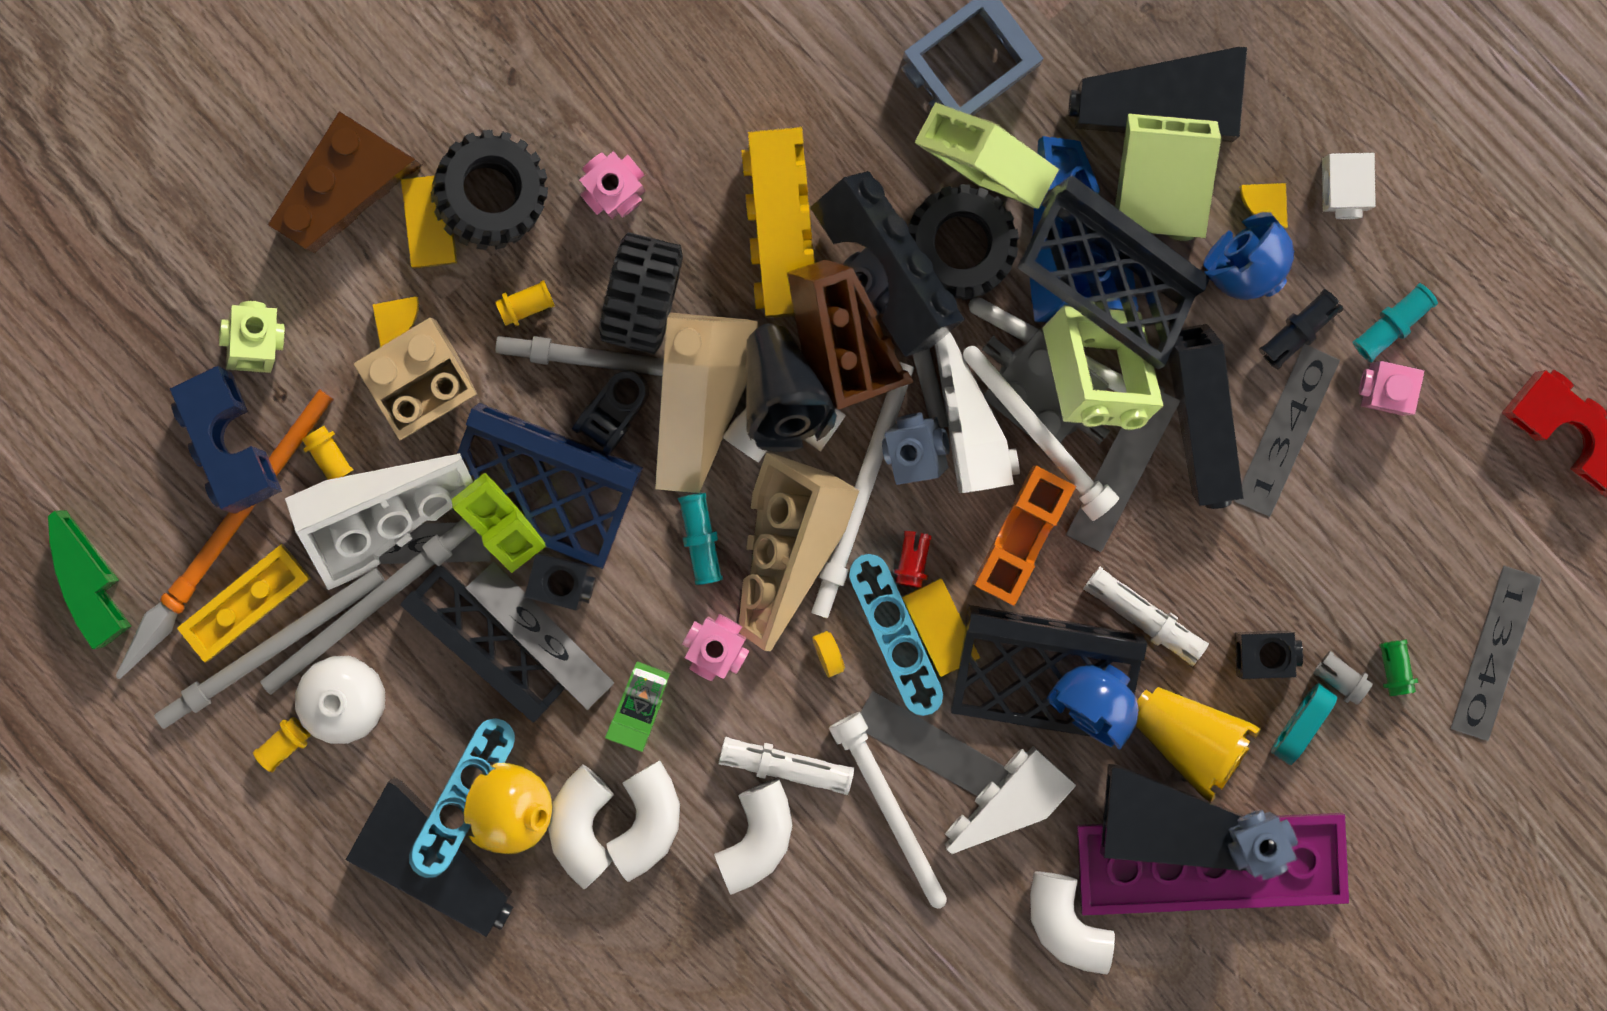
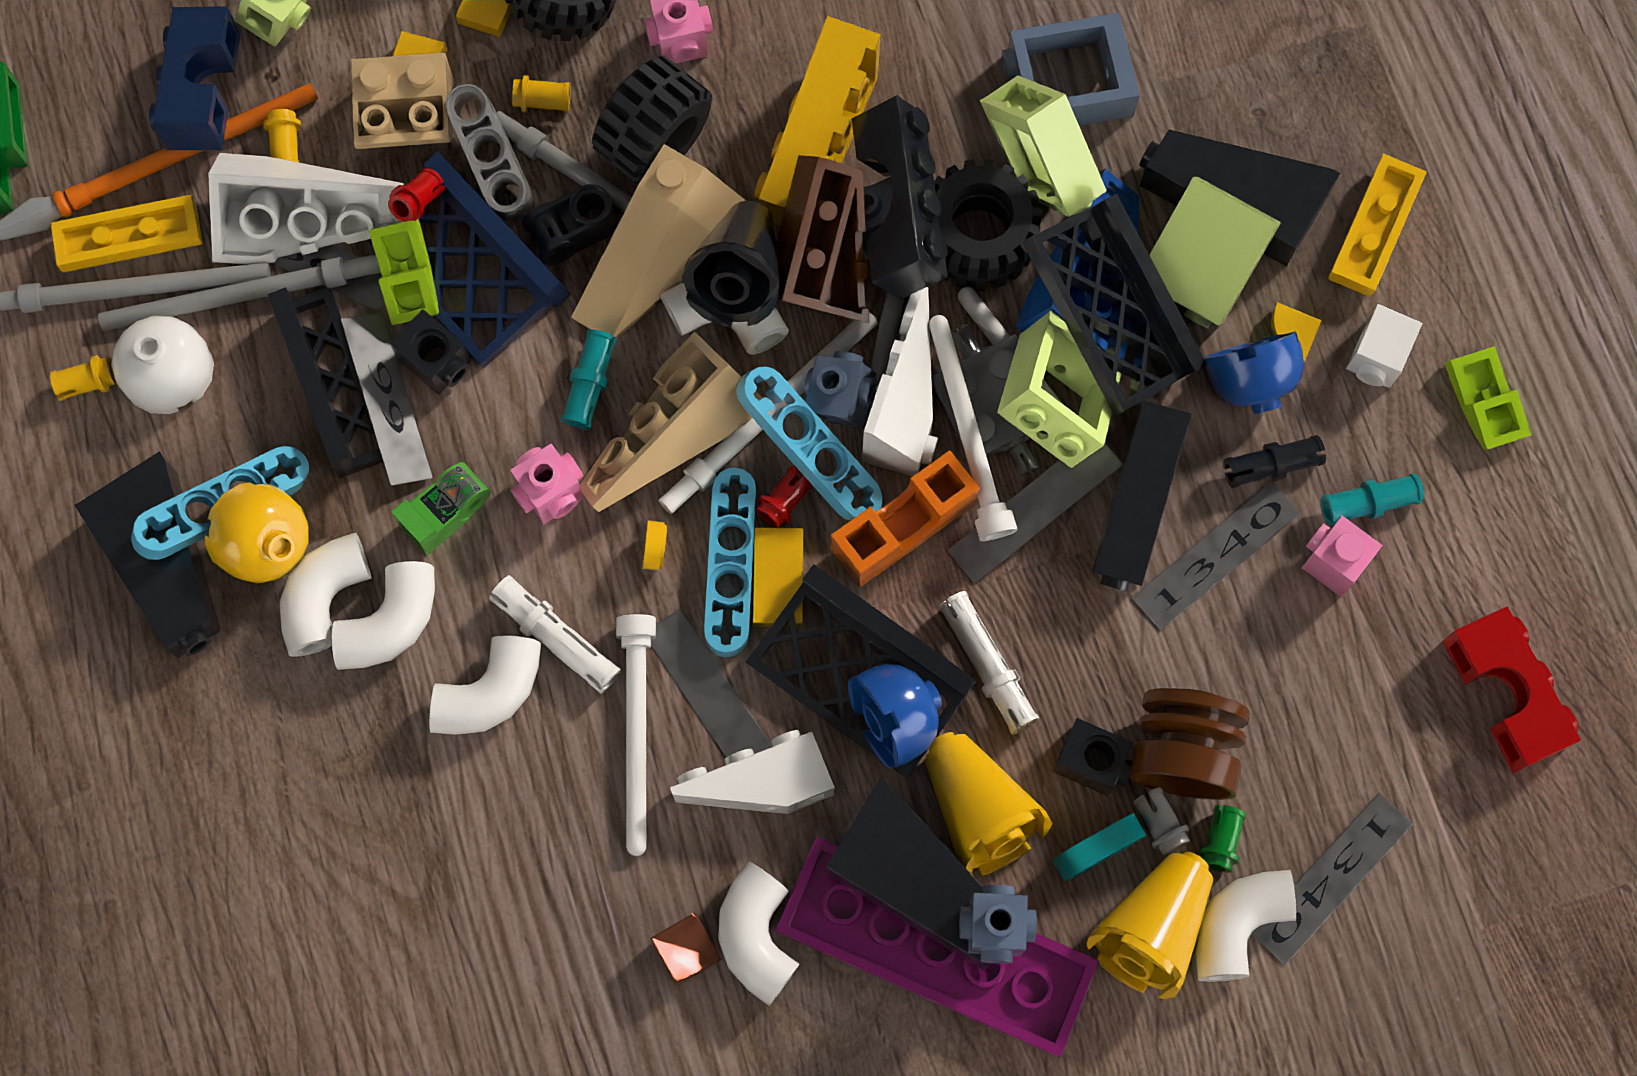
camera: 30 degrees right, 15 degrees down
none -> red pin [388,168,445,222]
none -> light grey beam [446,83,533,220]
none -> copper slope [650,913,722,986]
none -> medium azure beam [736,366,882,521]
none -> yellow cone [1086,851,1213,999]
none -> reddish brown wheel [1130,688,1250,800]
none -> white cylinder [1195,870,1296,982]
none -> yellow plate [1327,153,1427,297]
none -> lime slope [1444,346,1532,450]

